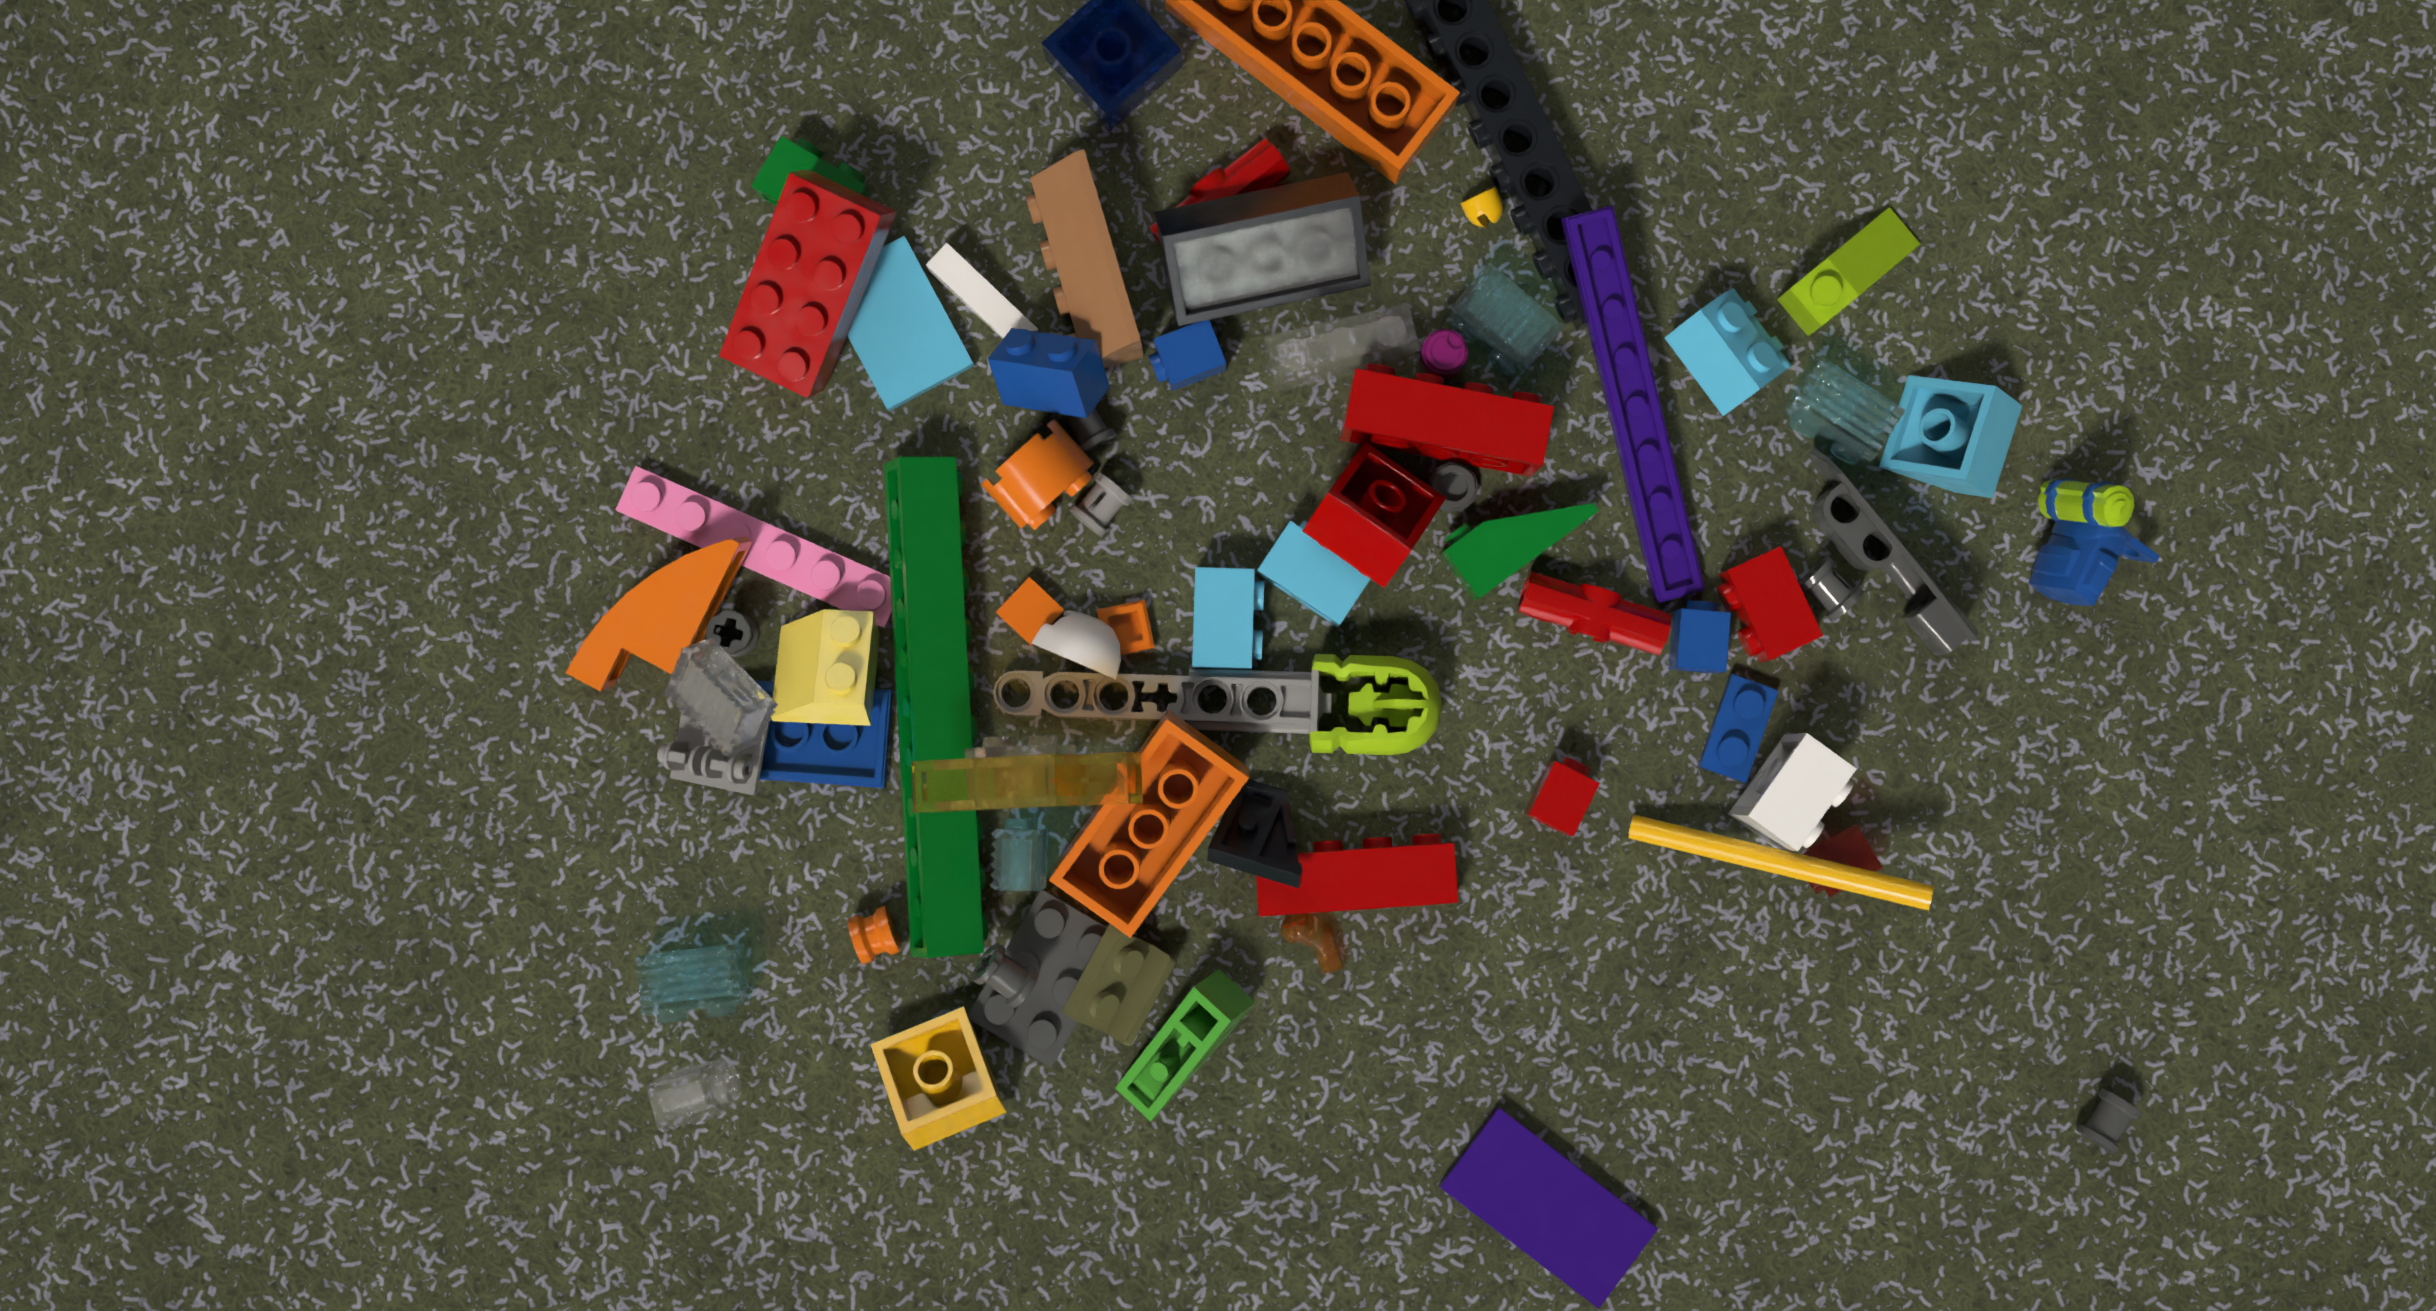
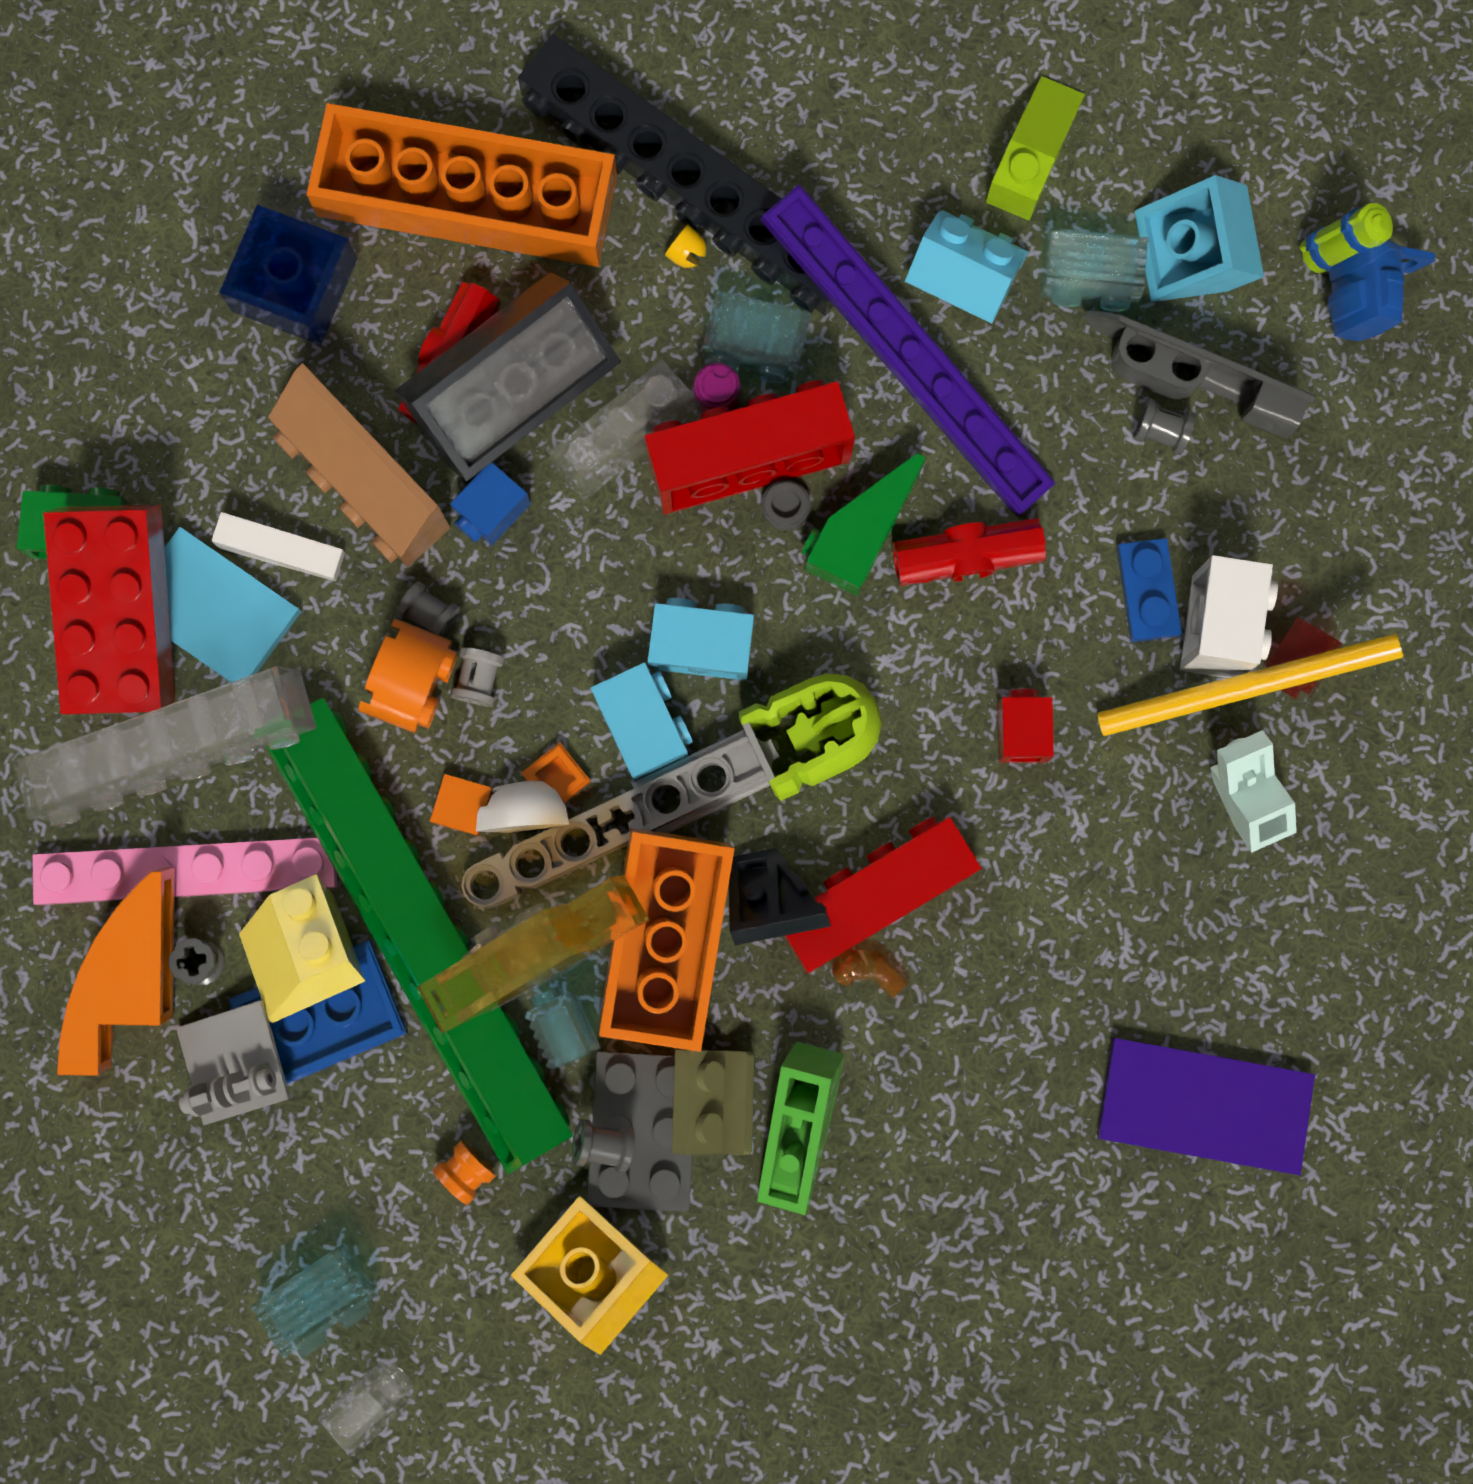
camera: 25 degrees left, 5 degrees down
clear brick [664,637,778,757] -> none
blue brick [988,328,1110,418] -> none
red brick [1302,442,1446,588] -> none
blue brick [1668,601,1731,674] -> none
red brick [1717,546,1823,663] -> none
none -> clear brick [13,666,316,826]
none -> light aqua brick [1210,730,1297,853]

